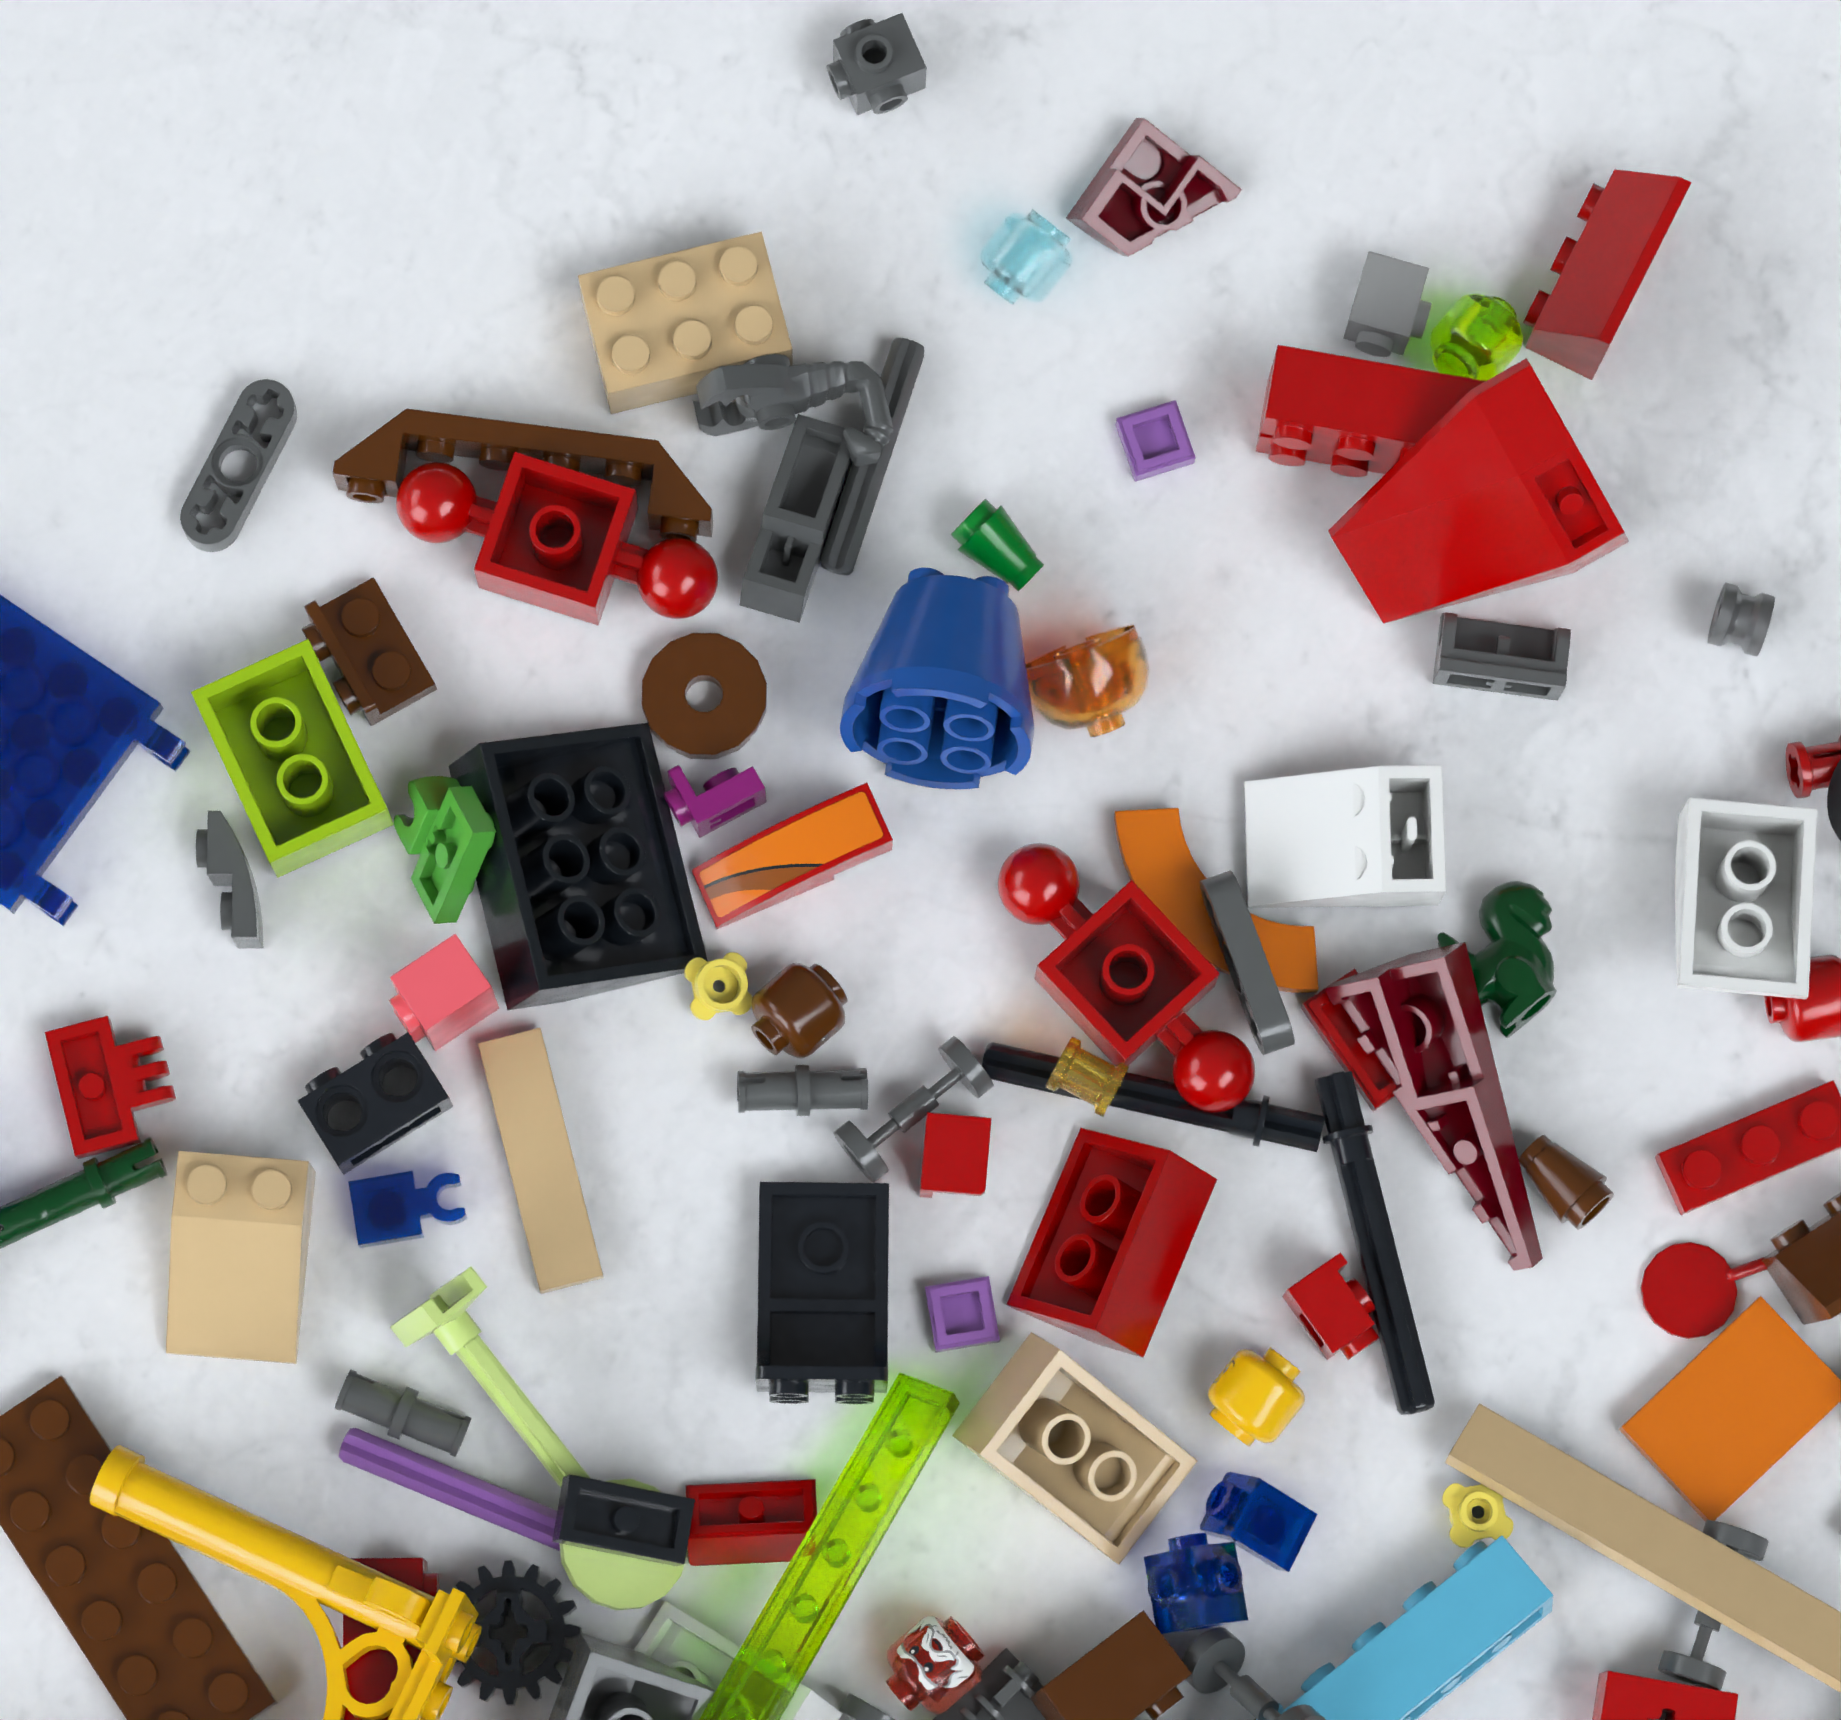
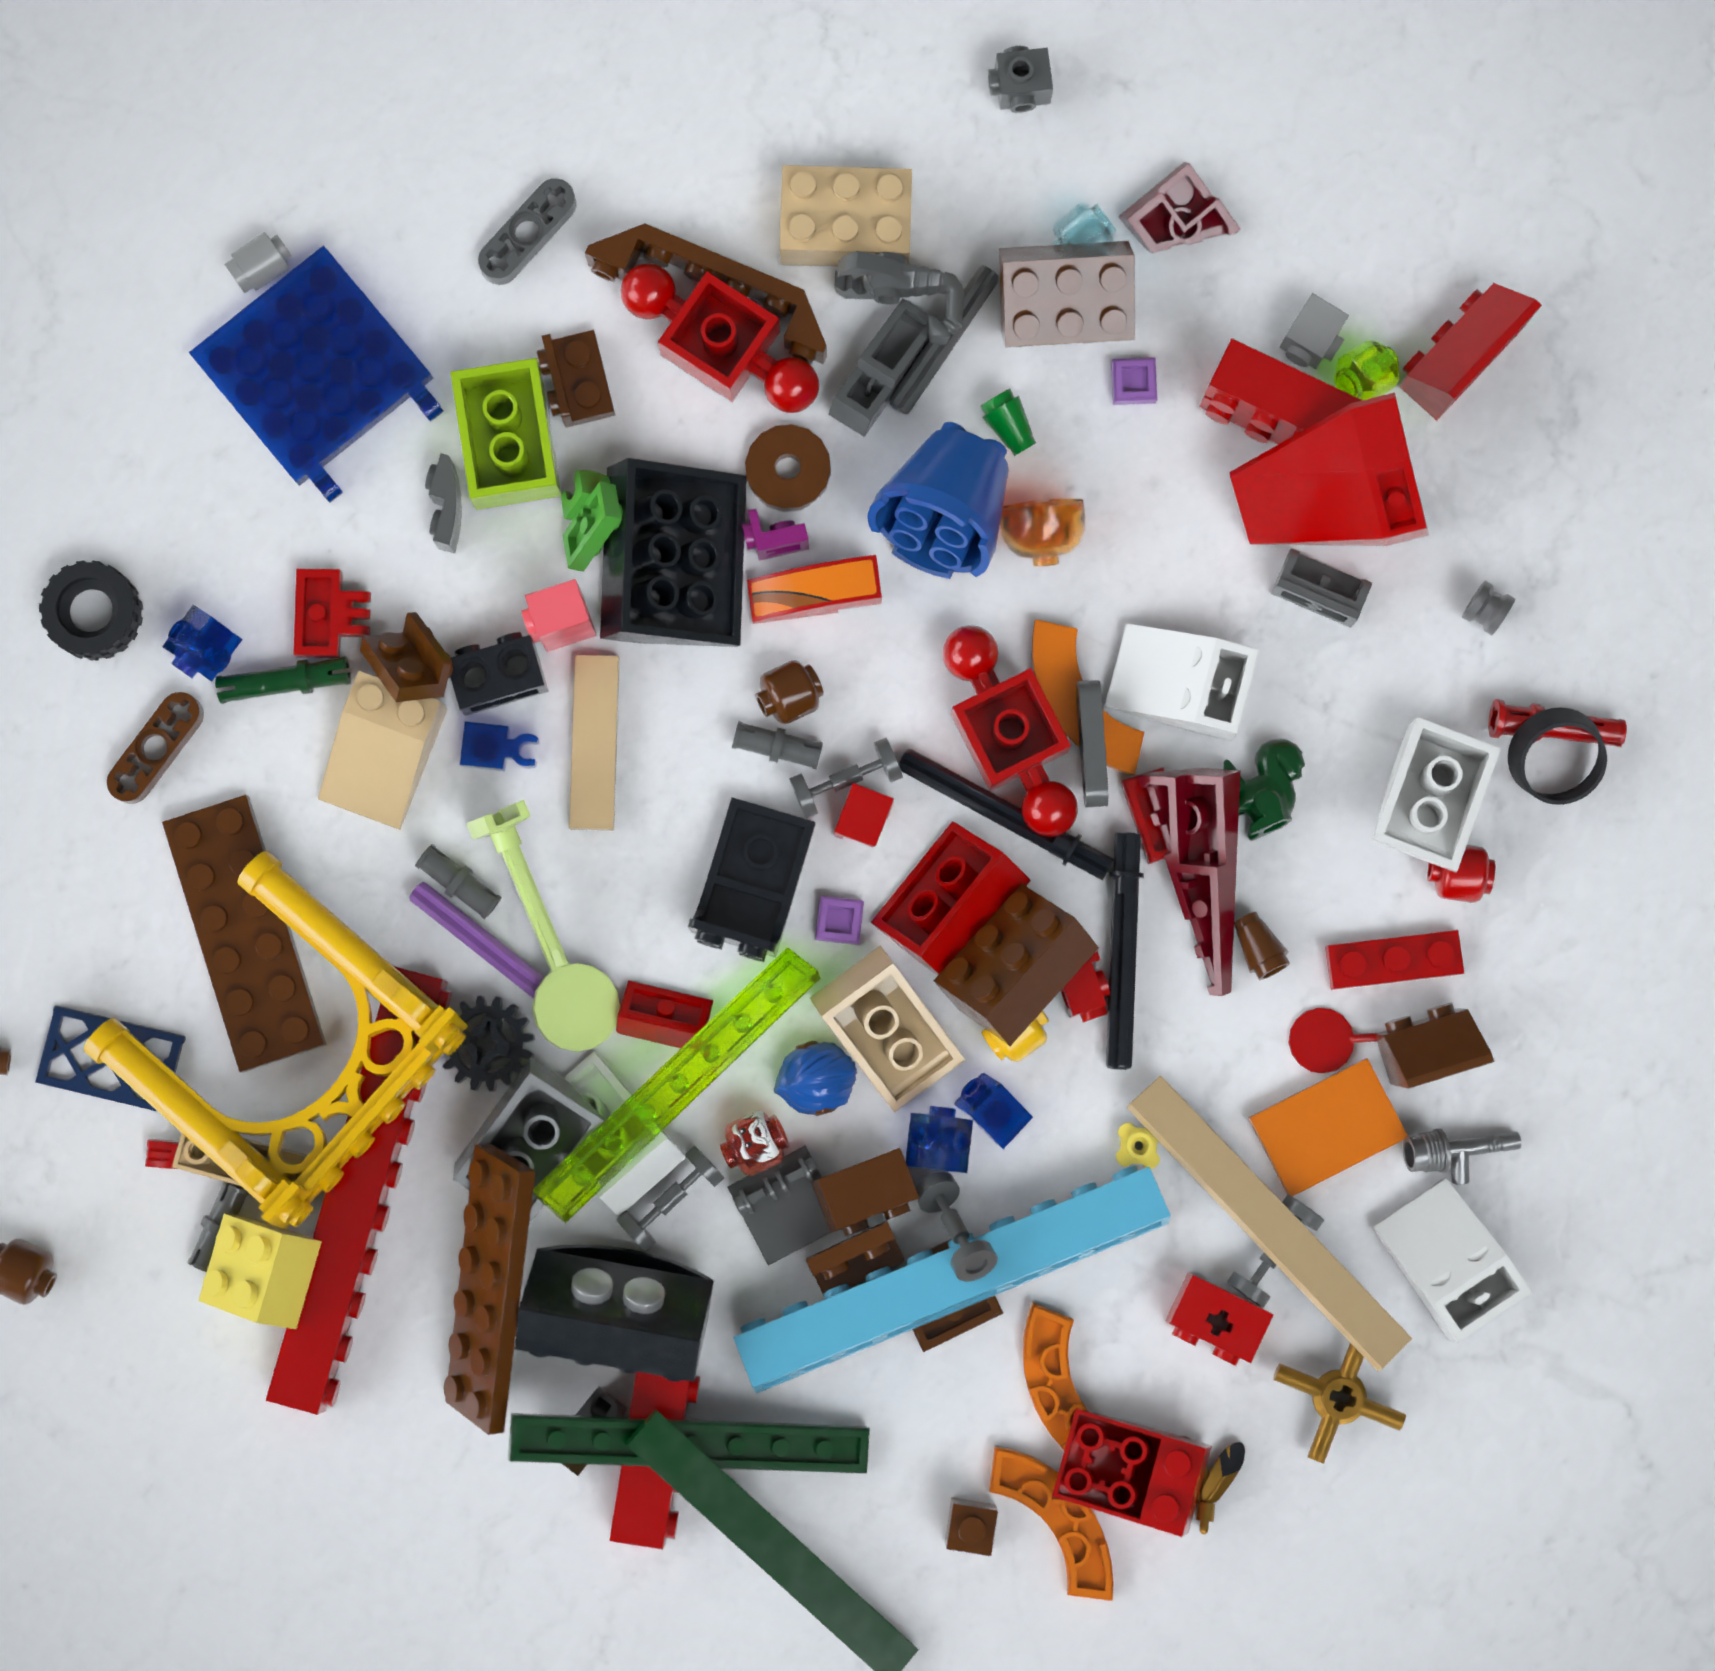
camera: 20 degrees right, 5 degrees up
black plate [552,1474,695,1566] -> none
light yellow plate [684,952,752,1021] -> none
clear yellow bush [1046,1036,1129,1117] -> none
none -> reddish brown bracket [360,612,453,702]
none -> blue hair [773,1041,857,1116]
none -> reddish brown brick [933,883,1099,1046]
none -> brick [999,241,1135,347]

